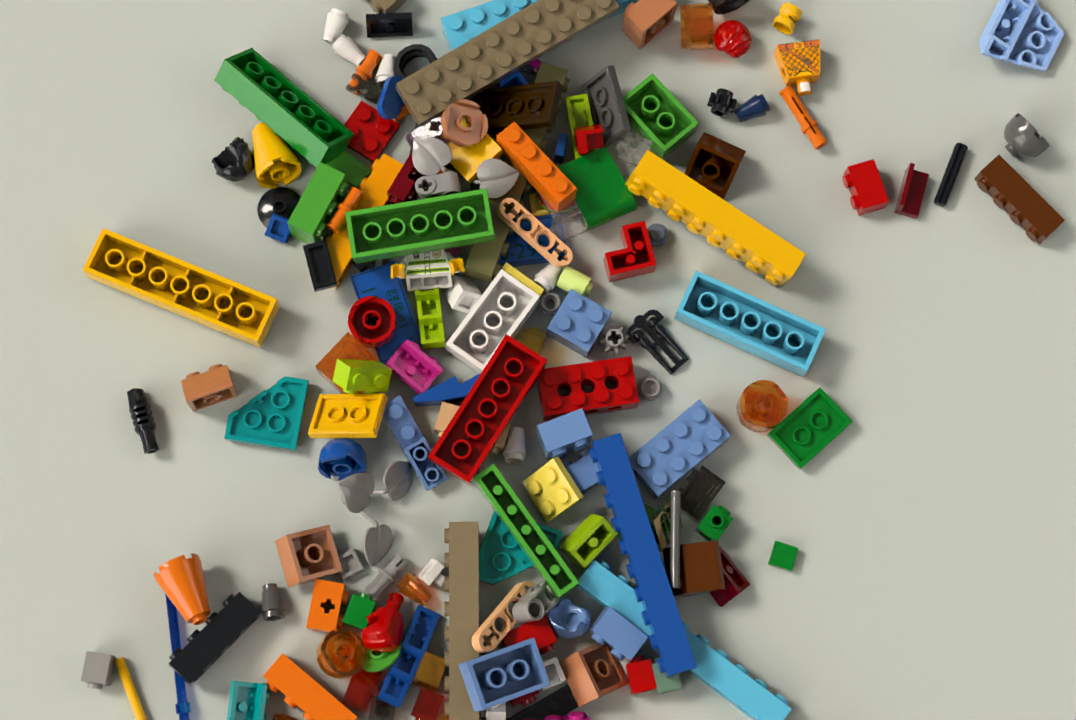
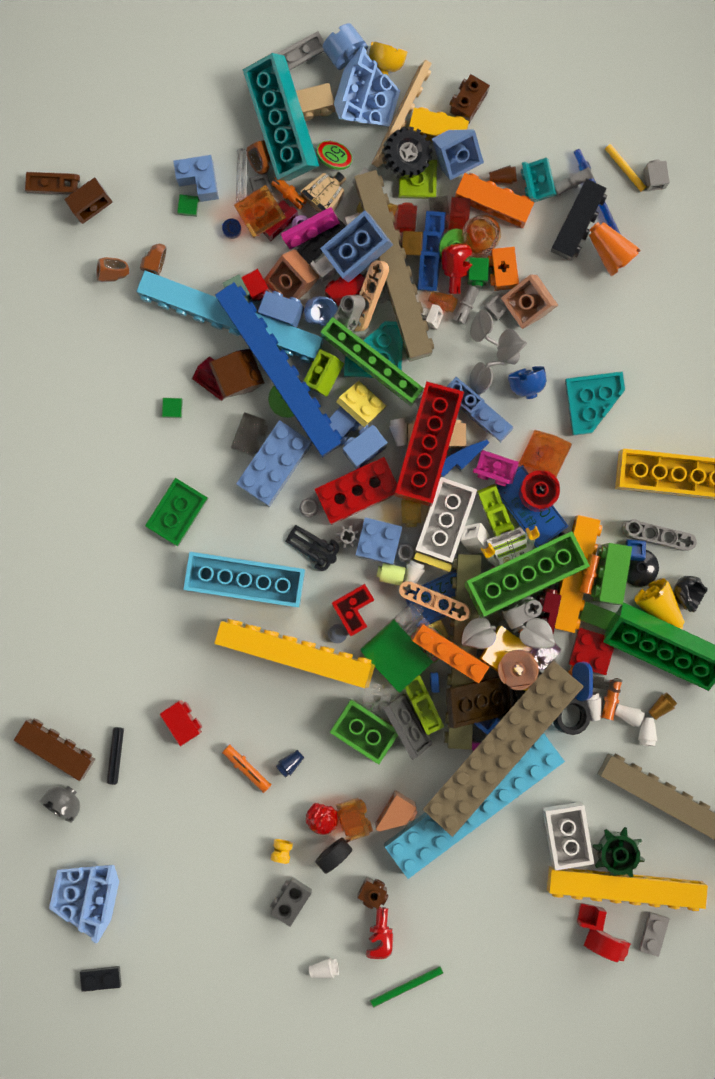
camera: 170 degrees right, 10 degrees up
black hinge [127,388,160,454] -> none
nougat slope [181,364,238,412] -> none
dark grey cone [261,583,285,621] -> none
black tile [303,240,338,292] -> none
yellow tile [308,393,388,438] -> none
lime brick [332,359,392,394] -> none
black plate [366,12,413,38] -> none
red panel [573,124,604,154] -> none
clear green piece [649,494,682,552] -> none
dark grey bar [670,490,681,589] -> none
reddish brown slope [684,132,746,200] -> none
green brick [694,505,733,541] -> none
black gear [707,88,737,117] -> none
clear orange brick [737,380,788,432] -> none
torso [774,39,820,96] -> none
dark red panel [894,163,929,219] -> none
none -> light grey pin [554,167,594,195]
none -> light grey beam [622,519,697,551]
none -> pearl gold cone [648,692,678,720]

